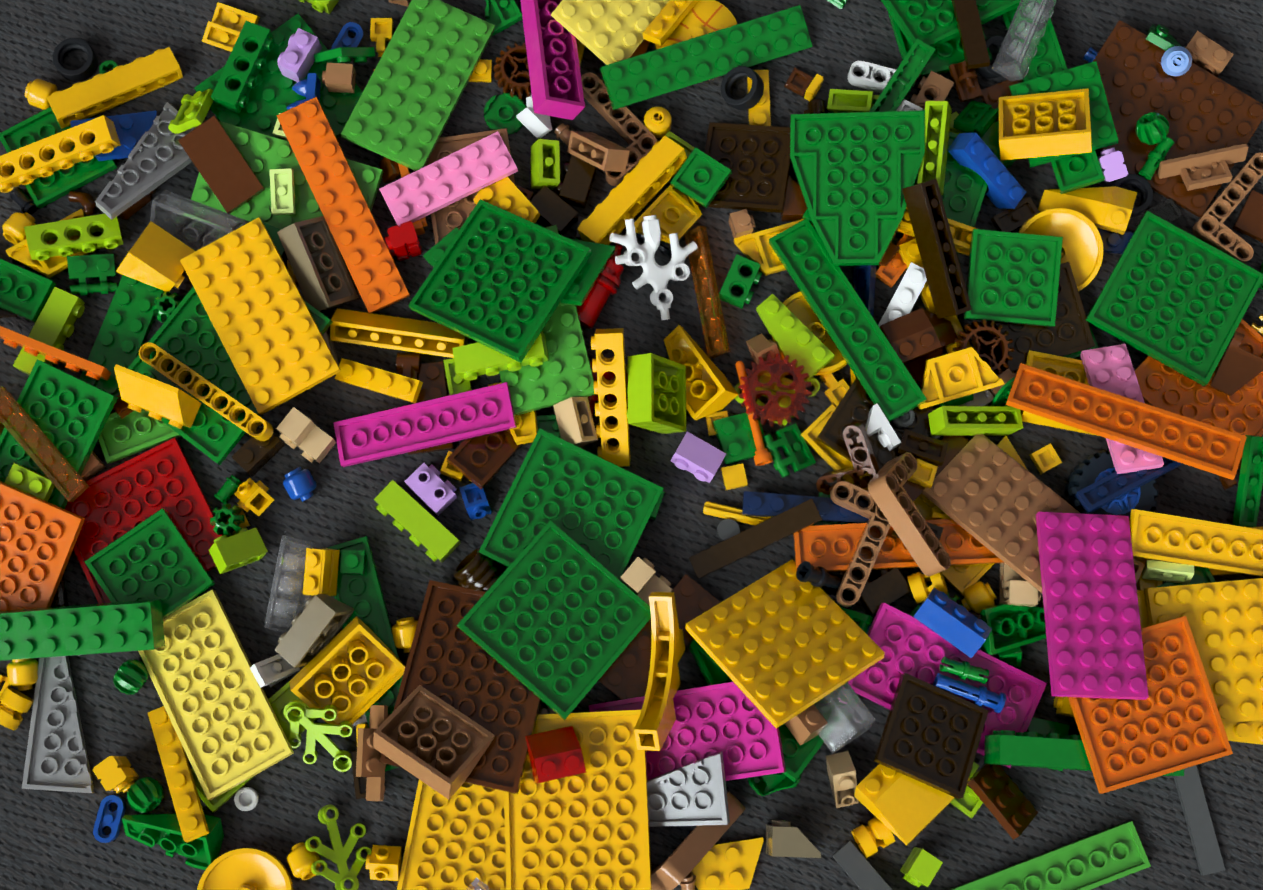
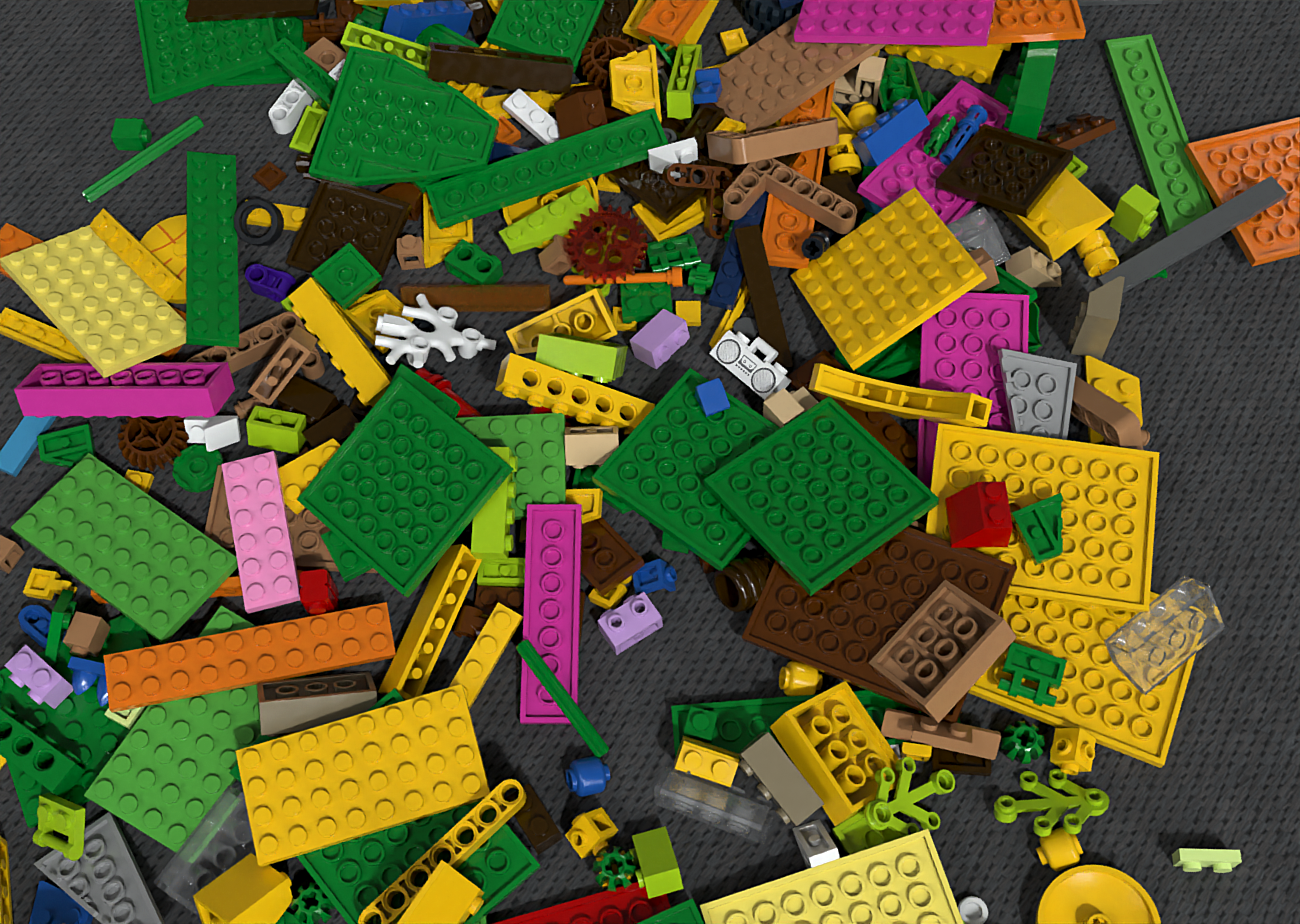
camera: 70 degrees left, 15 degrees down
reddish brown tile [178,116,265,214] -> none
green pin [214,475,242,504] -> none
yellowish green plate [270,168,296,215] -> none
tan brick [276,407,336,464] -> none
lime brick [374,480,461,563] -> none
reddish brown tile [379,157,400,183] -> none
yellow head [644,106,672,139] -> none
yellow tile [804,74,824,101] -> none
yellow plate [820,373,850,408] -> none
none -> dark purple piece [245,264,296,303]
none -> green axle [516,639,609,758]
none -> green gear [688,263,716,295]
none -> blue bracket [693,68,723,104]
none -> blue slope [695,378,730,417]
none -> white piece [709,330,791,400]
none -> green plate [997,642,1067,707]
none -> green piece [1001,721,1045,764]
none -> green wing [1011,493,1063,565]

